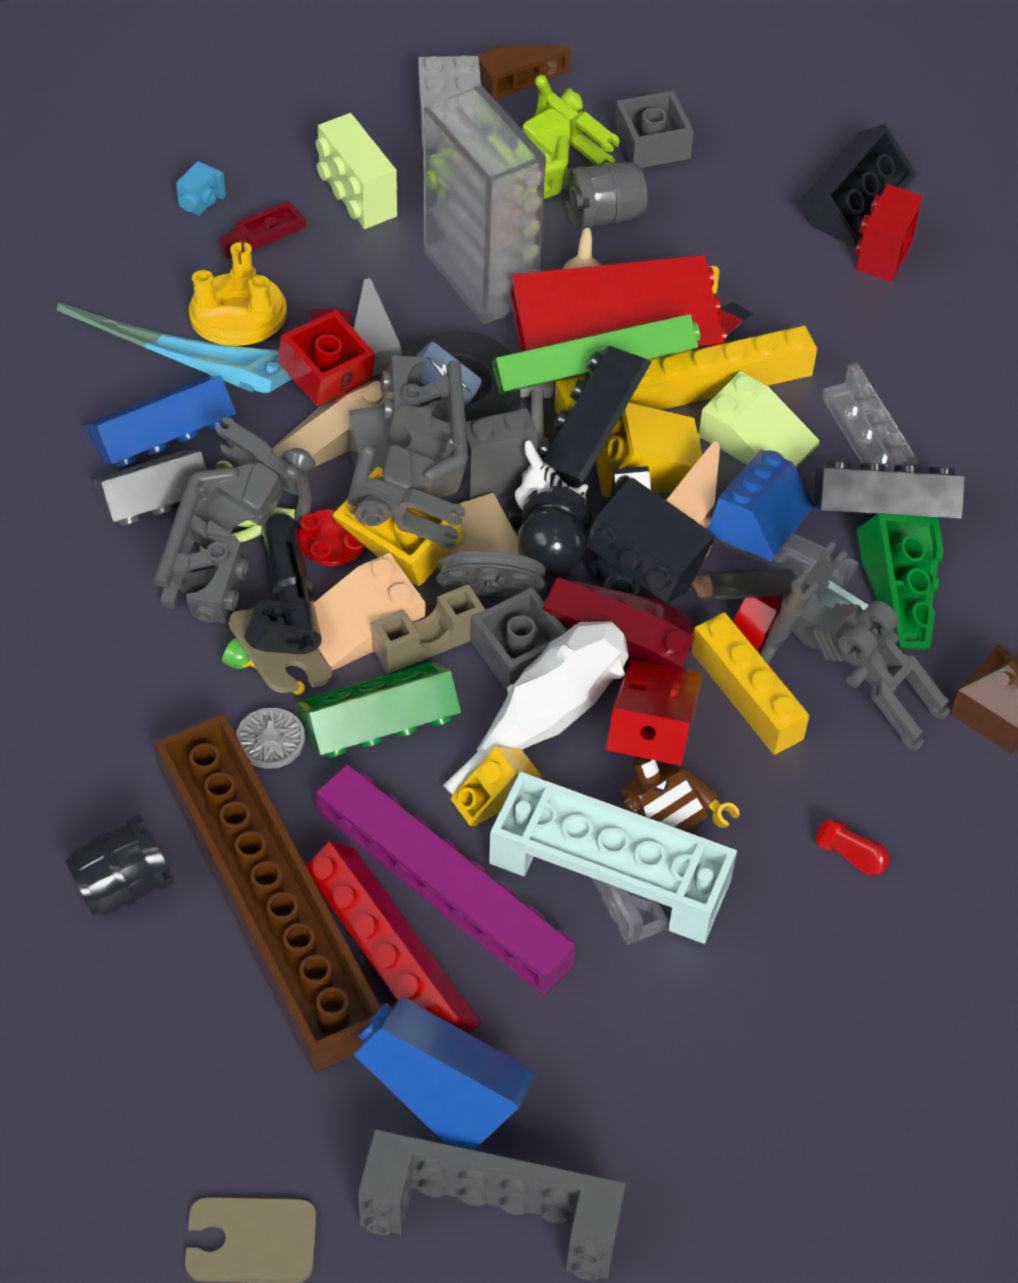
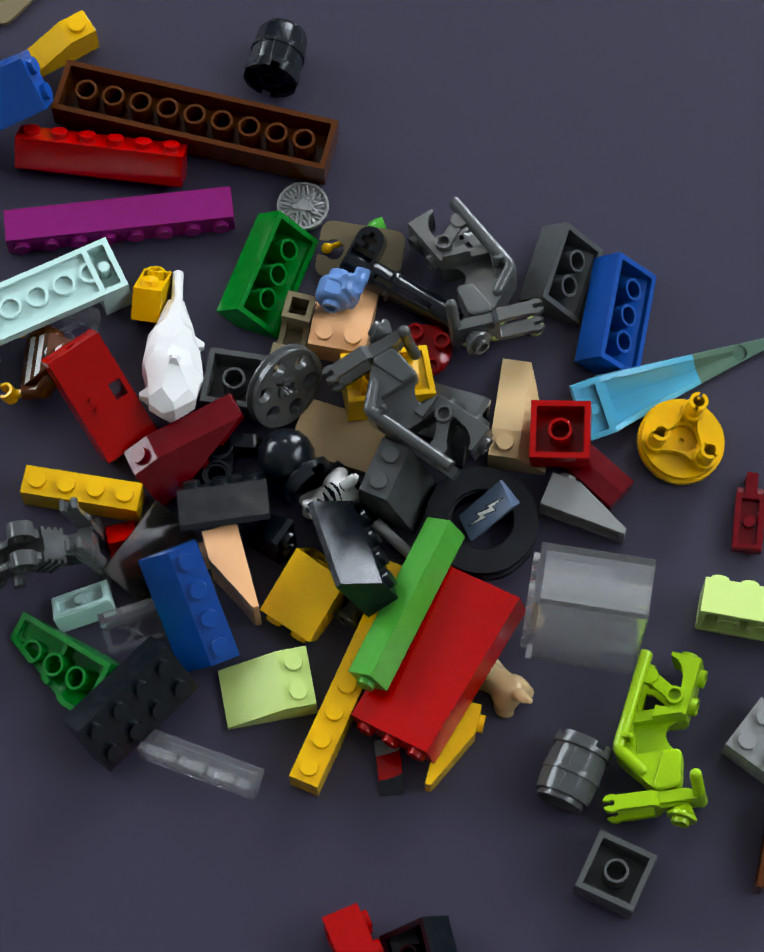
camera: 135 degrees right, 15 degrees up
none -> yellow slope [27,10,99,77]
none -> medium blue head [315,267,371,313]

